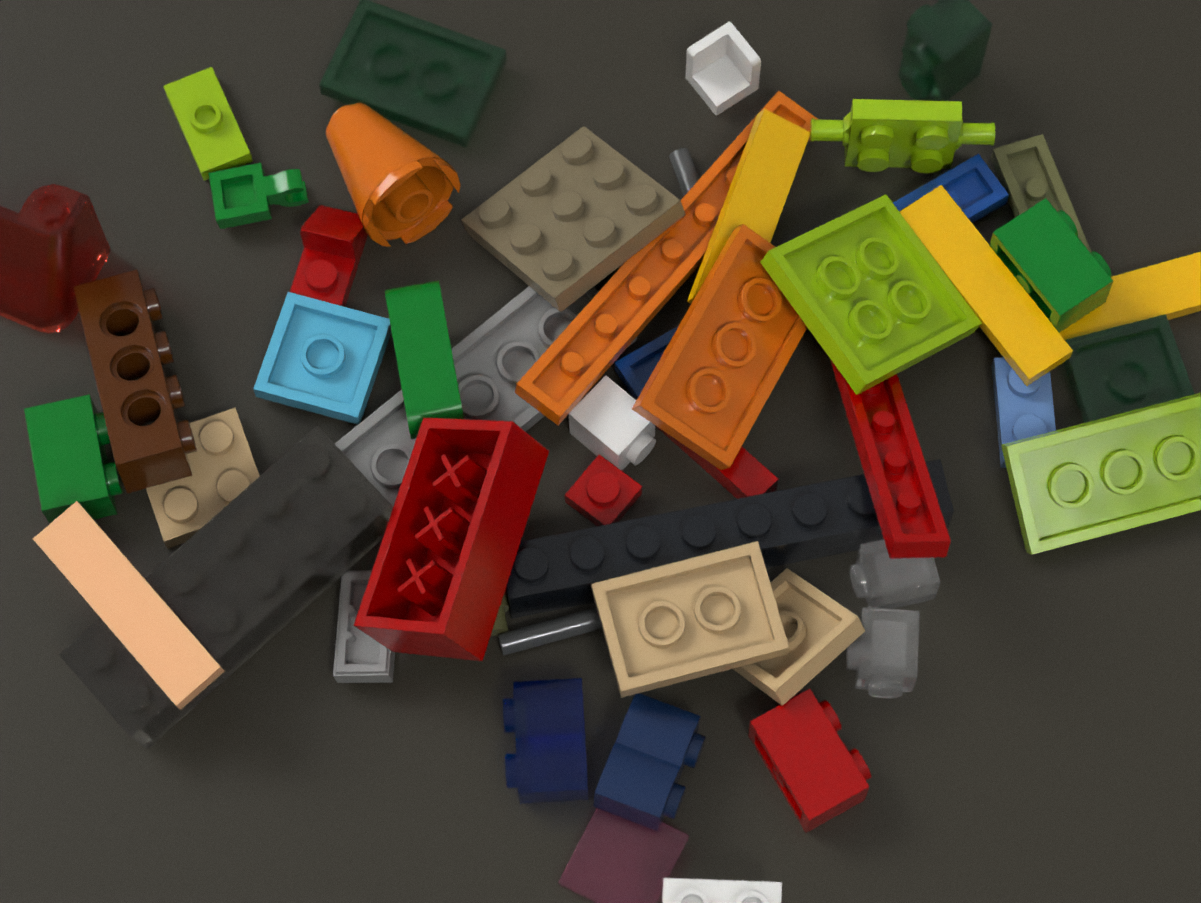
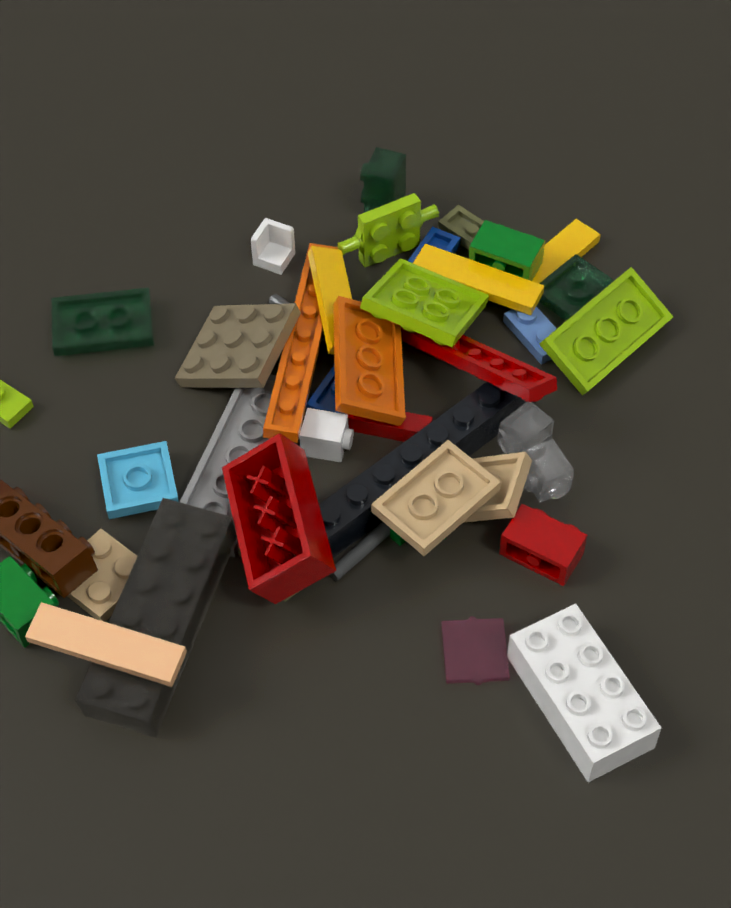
camera: 30 degrees left, 15 degrees down
green plate [209,163,309,229] -> none
red slope [290,205,368,307] -> none
orange cone [326,103,461,247] -> none
light grey plate [333,570,395,683] -> none
green beam [385,280,464,440] -> none
clear blue brick [503,678,589,804] -> none
red plate [565,454,643,526] -> none
dark blue brick [593,693,706,831] -> none

